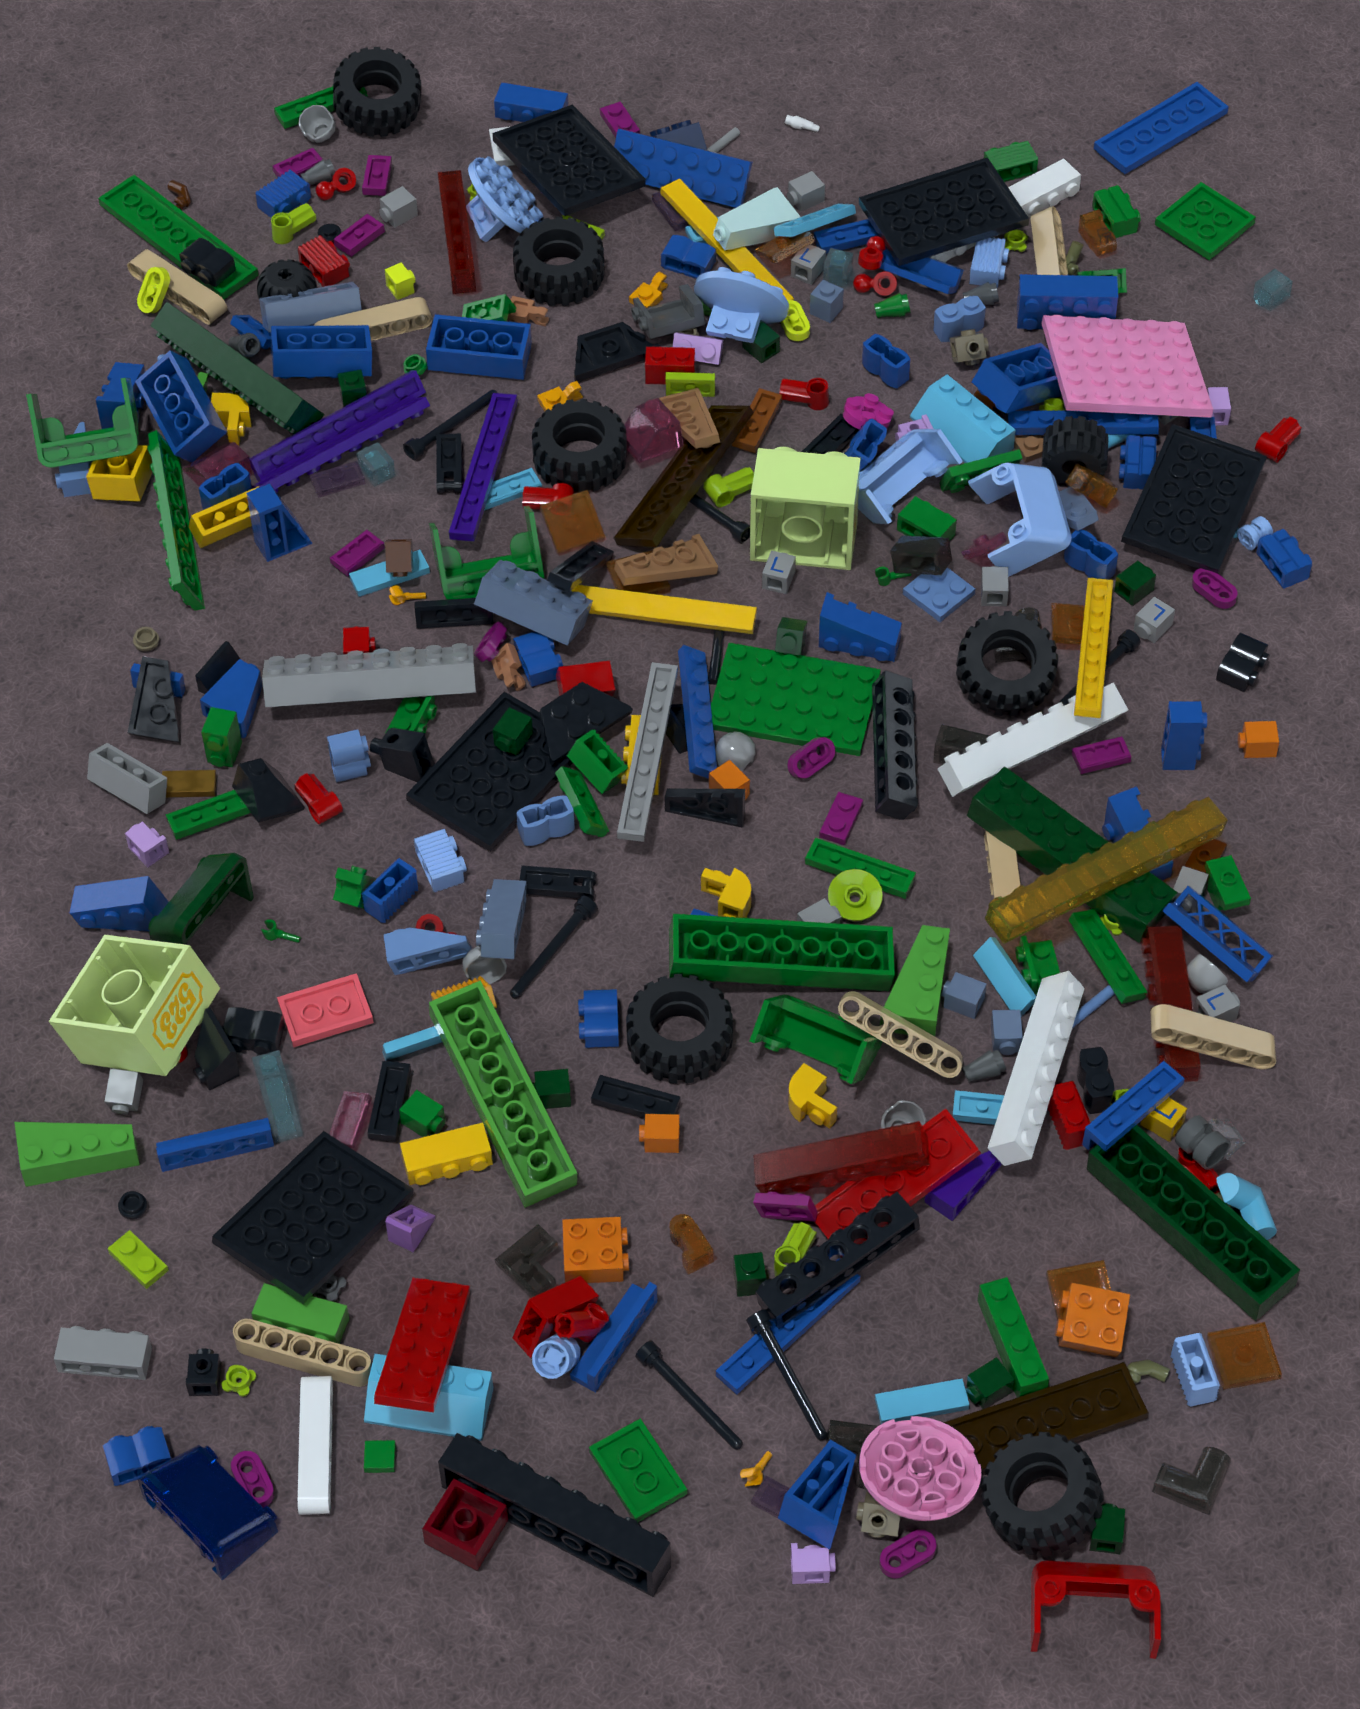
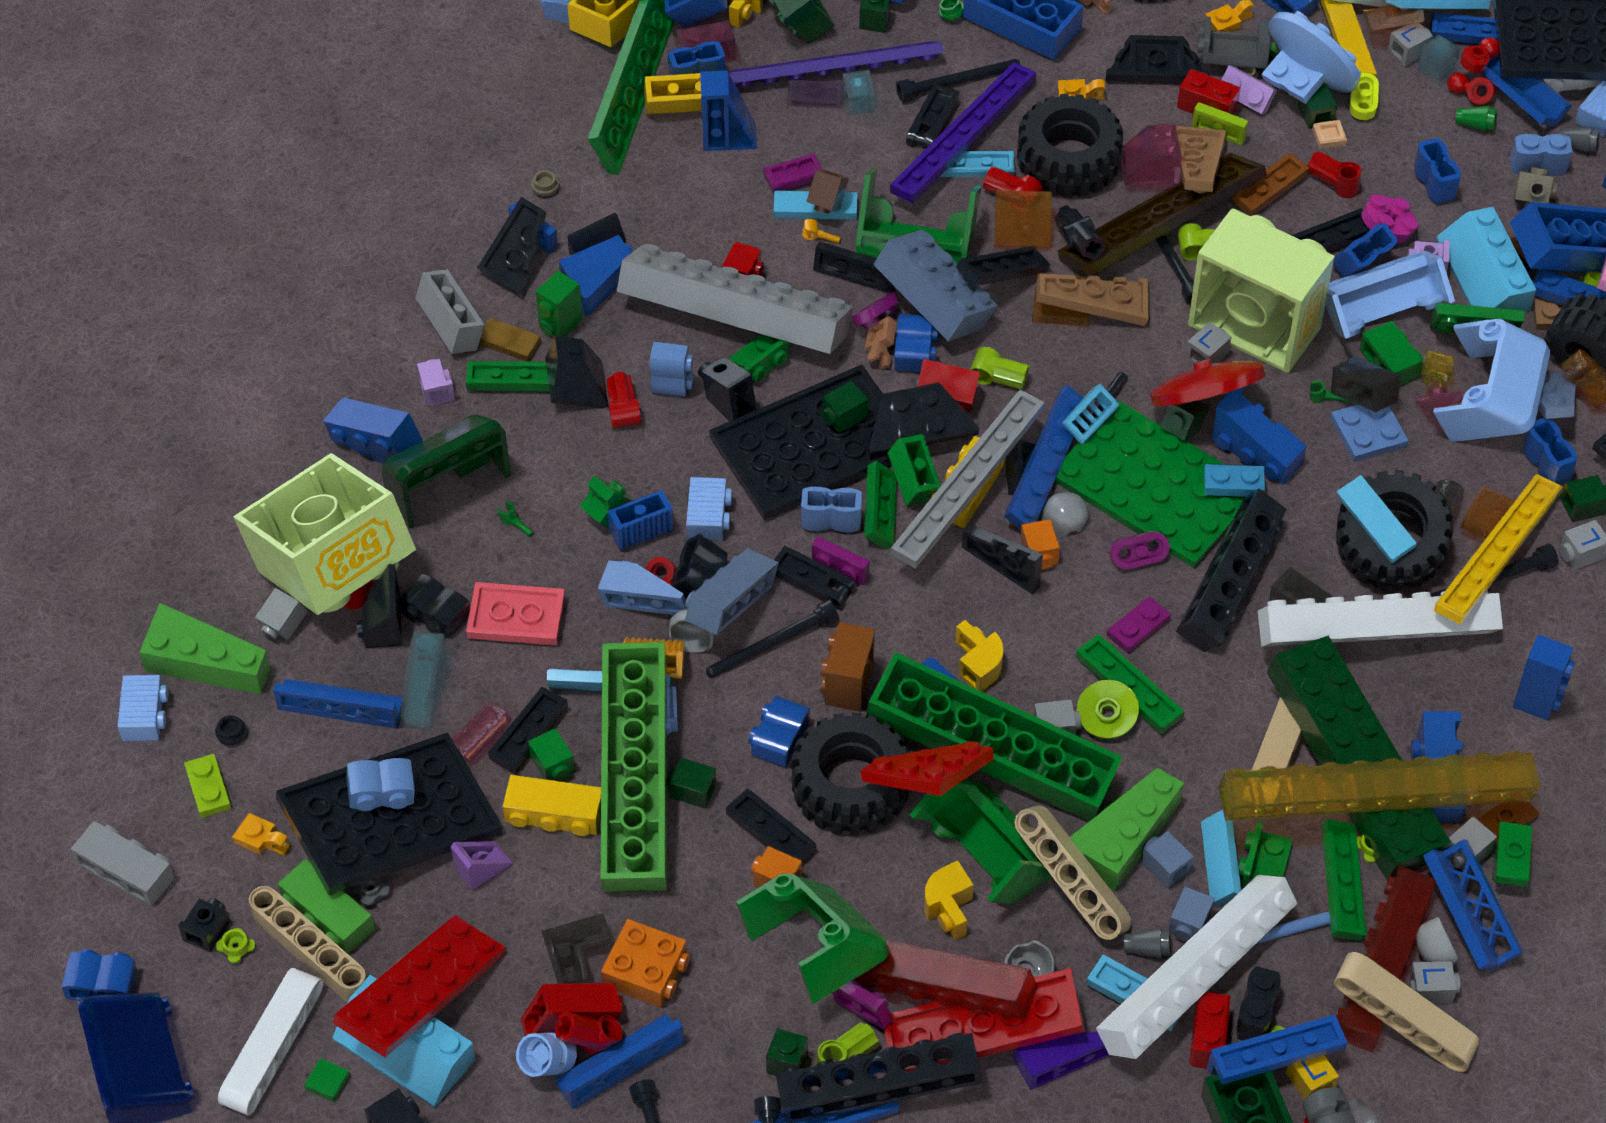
camera: 25 degrees right, 0 degrees up
magenta plate [231,1451,274,1509] -> none
dark purple plate [248,370,426,482] -> none
yellow tile [571,585,757,634] -> none
clear orange leg [669,1214,714,1275] -> none
sand blue brick [810,280,844,323] -> none
light grey brick [981,566,1009,606] -> none
magenta plate [1072,736,1132,774] -> none
none -> light blue brick [118,675,169,741]
none -> light orange plate [232,813,291,856]
none -> medium blue brick [346,758,415,811]
none -> black brick [671,533,728,597]
none -> green windscreen [736,874,889,1004]
none -> magenta plate [812,536,870,585]
none -> dark orange brick [820,622,875,712]
none -> red plate [861,742,994,796]
none -> lime piece [970,347,1030,389]
none -> black piece [1054,205,1106,261]
none -> medium azure slope [1061,384,1120,444]
none -> red dish [1149,359,1266,406]
none -> dark azure plate [1204,464,1265,497]
none -> light nougat tile [1312,120,1347,149]
none -> medium azure tile [1336,475,1417,563]
none -> clear yellow plate [1421,350,1455,390]

